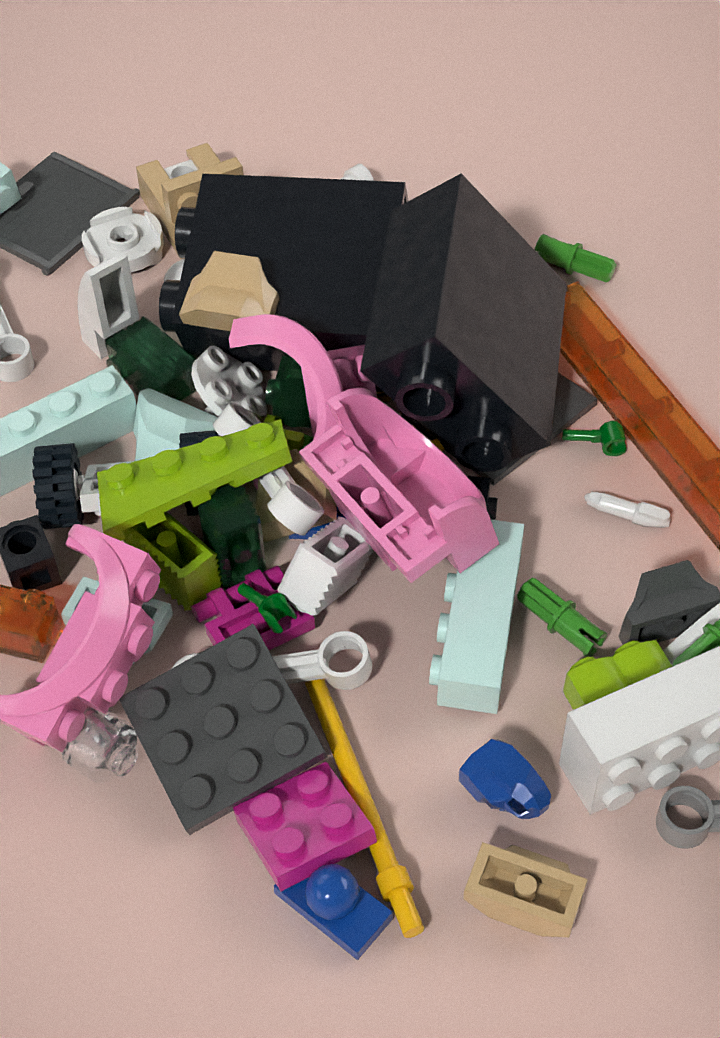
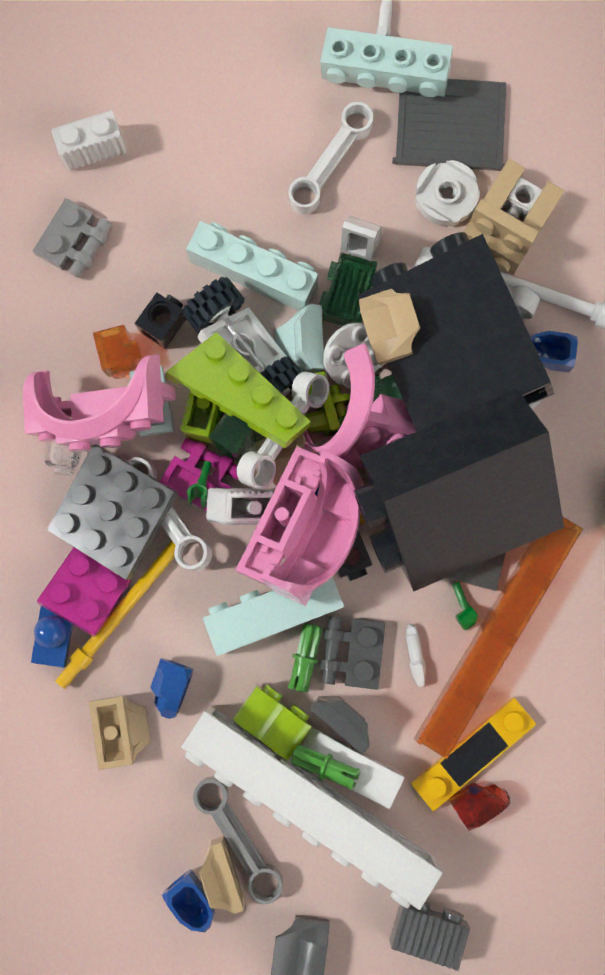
camera: 60 degrees right, 30 degrees up
none -> dark grey plate [320,616,386,690]

